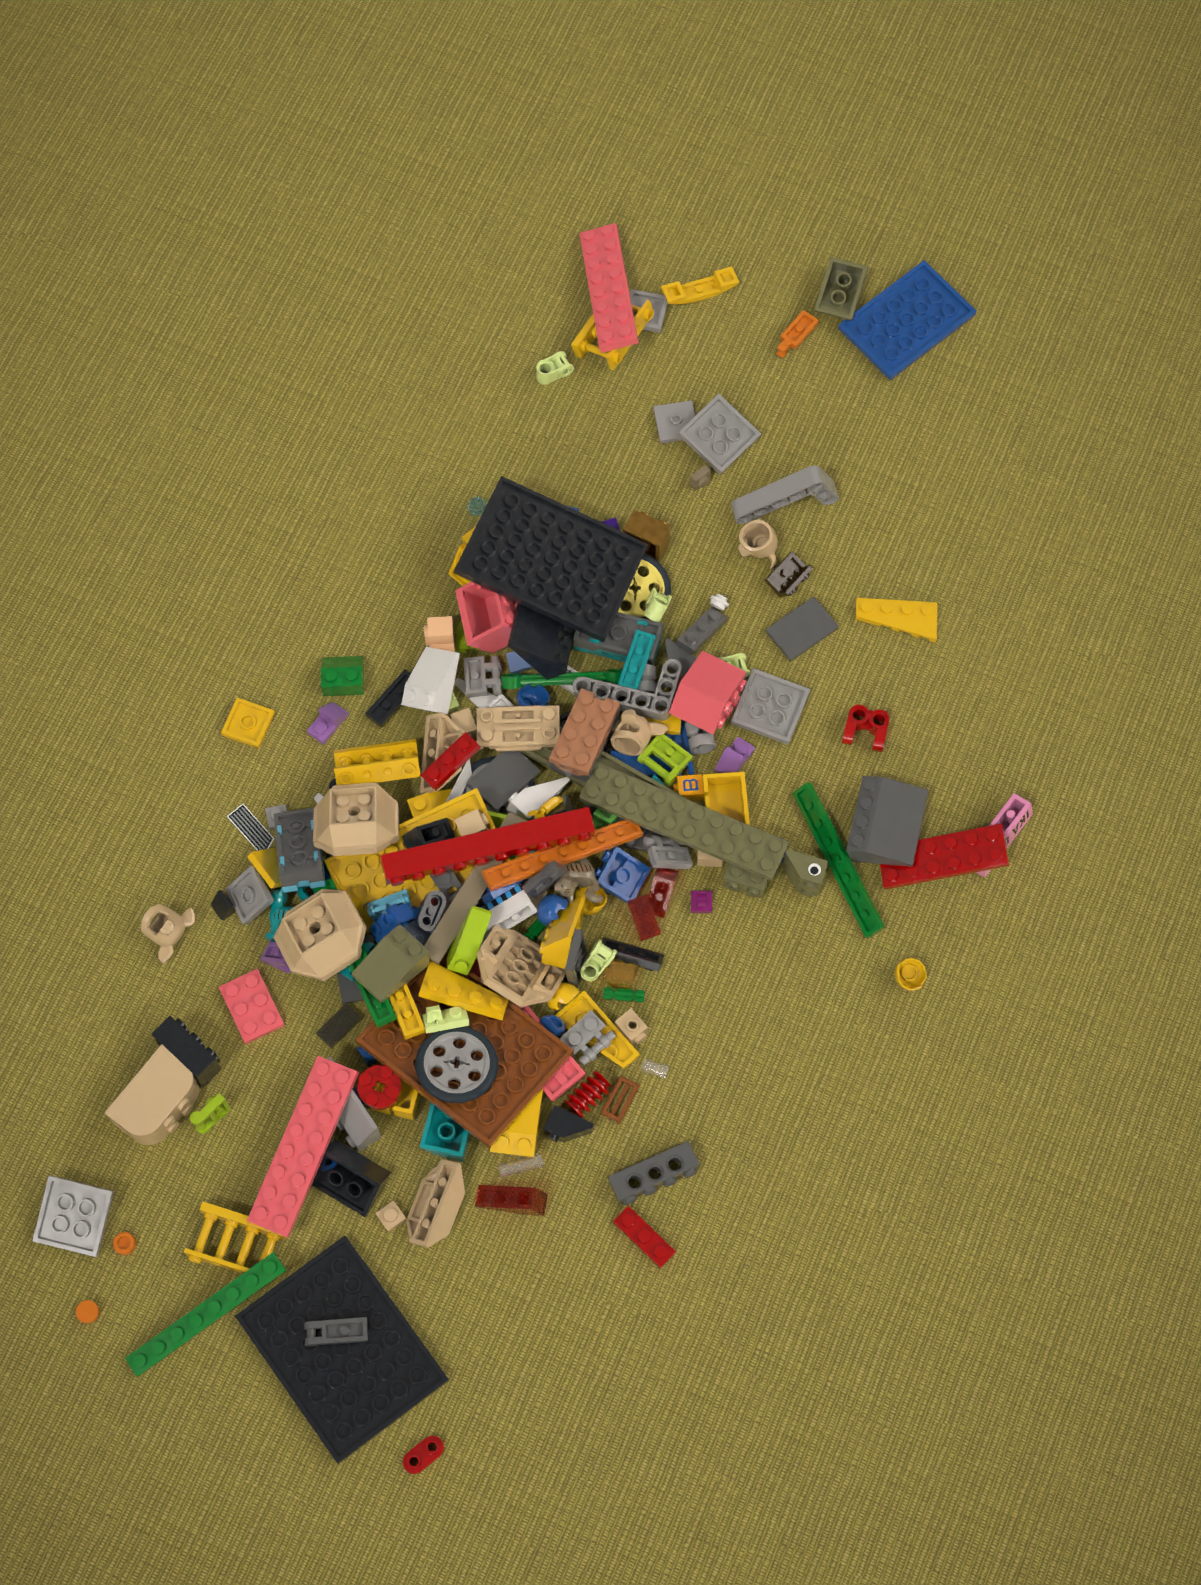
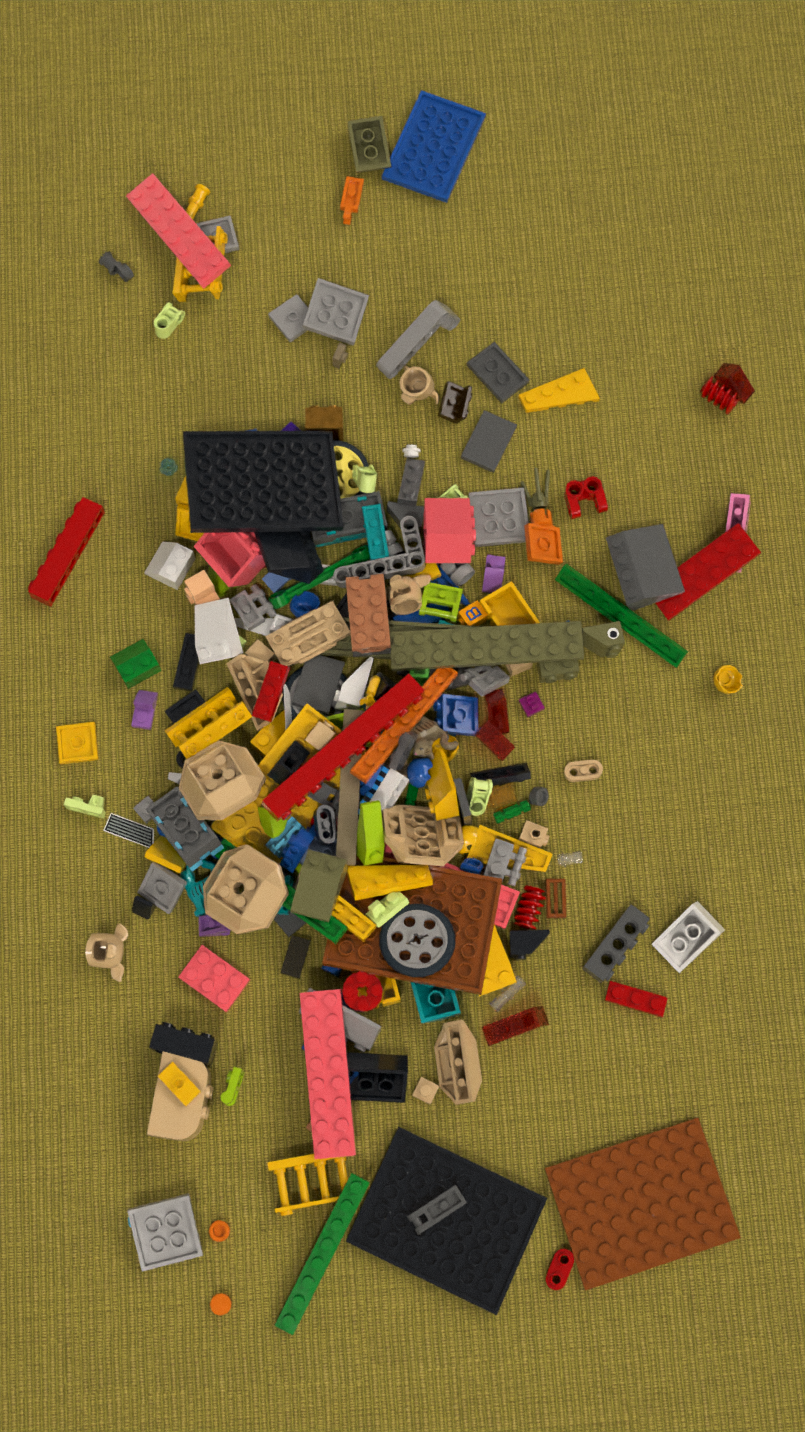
camera: 30 degrees left, 5 degrees up
yellow slope [661,266,739,304] -> none
none -> red brick [28,497,105,607]
none -> yellowish green hinge [64,795,106,819]
none -> dark grey connector [98,251,134,282]
none -> white slope [144,542,195,590]
none -> yellow plate [158,1062,201,1106]
none -> black plate [165,690,205,724]
none -> yellow pin [186,184,210,220]
none -> lime brick [258,806,287,838]
none -> dark grey tile [467,342,530,404]
none -> olive plant [520,467,550,510]
none -> orange plate [524,508,563,565]
none -> dark grey tile [529,787,549,806]
none -> dark orange plate [544,1118,741,1291]
none -> tan plate [564,760,603,782]
none -> white slope [652,901,725,973]
none -> red piece [700,376,741,415]
none -> clear red slope [713,363,755,404]

